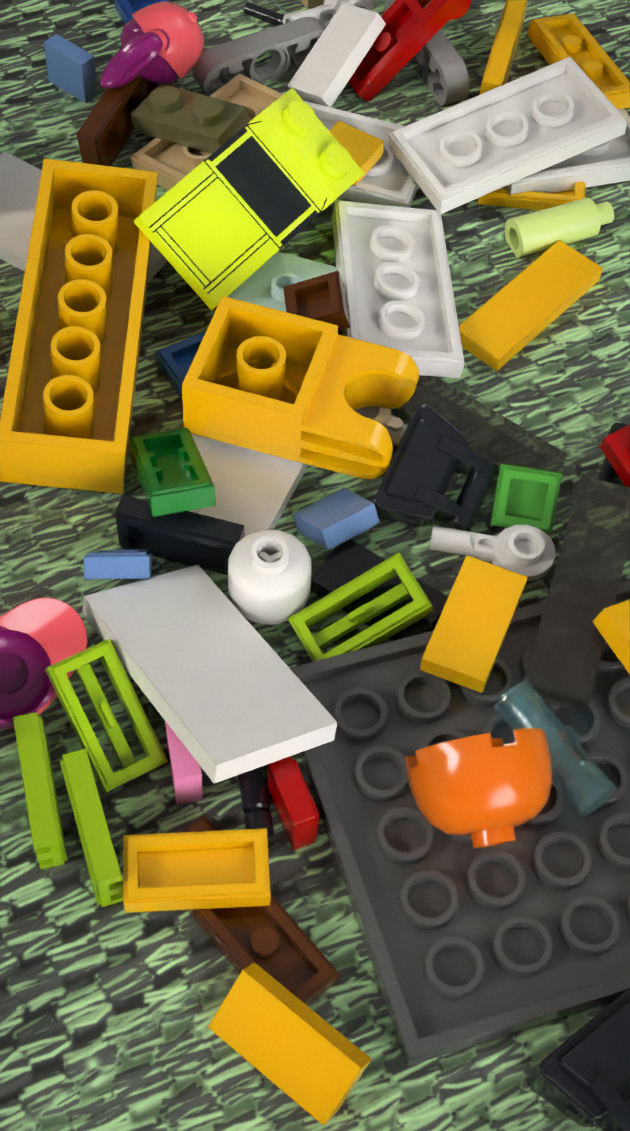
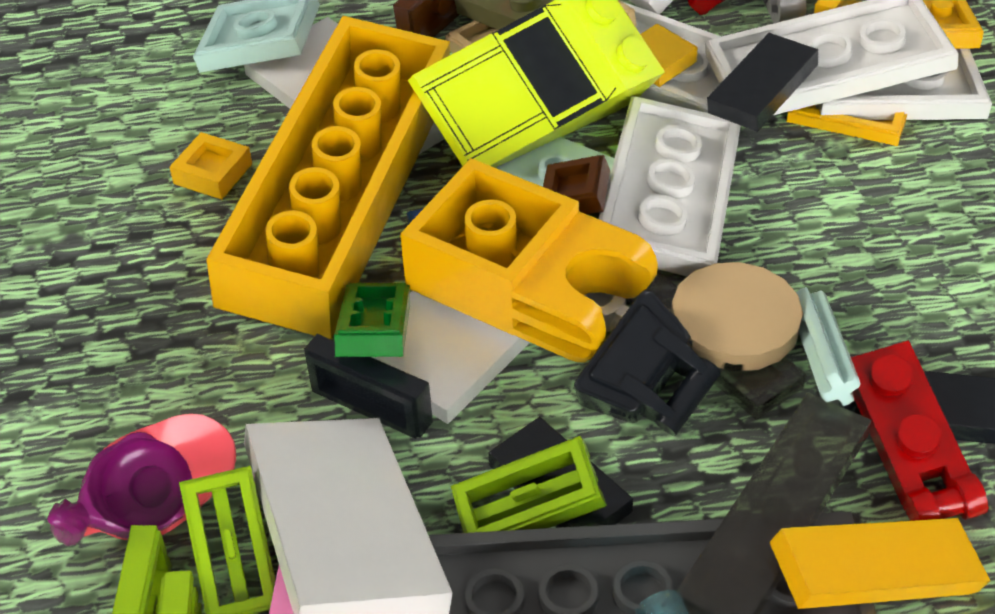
camera: 20 degrees right, 10 degrees down
medium blue tile [84,549,153,580] -> none
white head [228,530,311,625] -> none
medium blue tile [292,488,380,550] -> none
yellow tile [420,555,528,693] -> none
white plate [429,525,556,582] -> none
yellow tile [459,240,603,371] -> none
bright green tile [490,462,562,535] -> none
yellowish green cylinder [505,198,614,258] -> none
none -> tan tile [671,262,803,371]
none -> black tile [707,33,818,132]
none -> light aqua axle [796,287,861,406]

